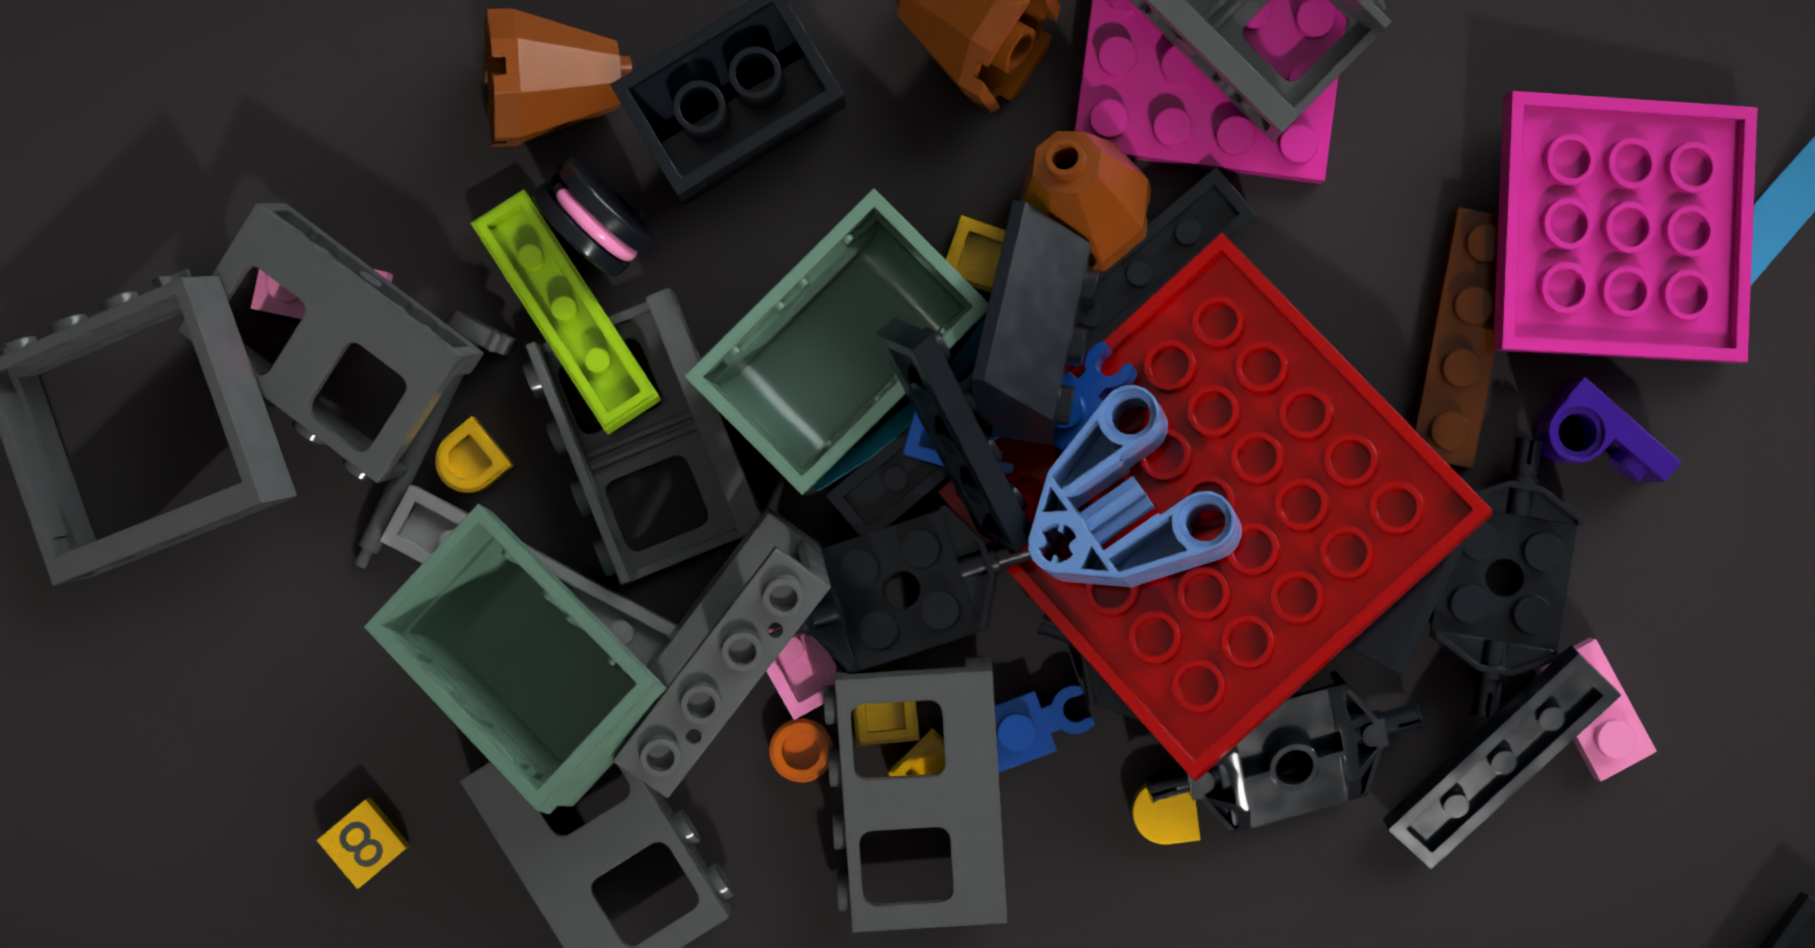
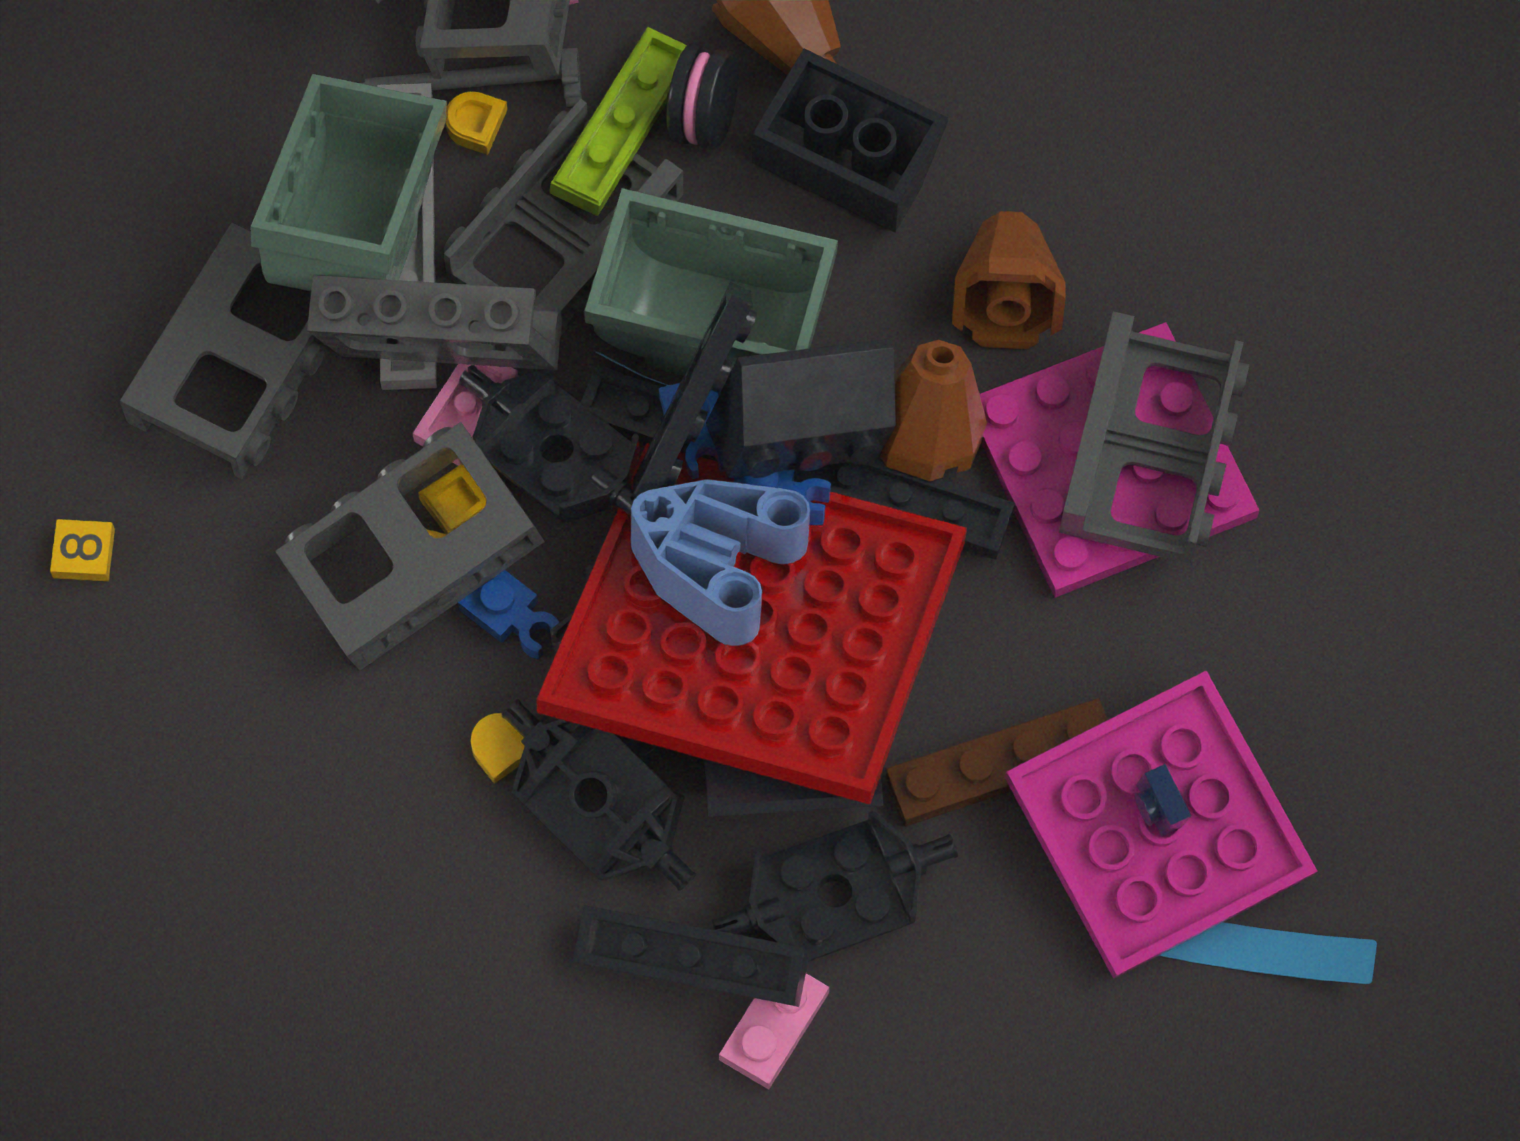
camera: 55 degrees right, 20 degrees down
yellow tile [316,797,410,889] -> none
orange tile [769,717,834,782] -> none
dark purple plate [1533,377,1682,483] -> none
none -> dark blue plate [1135,764,1191,836]

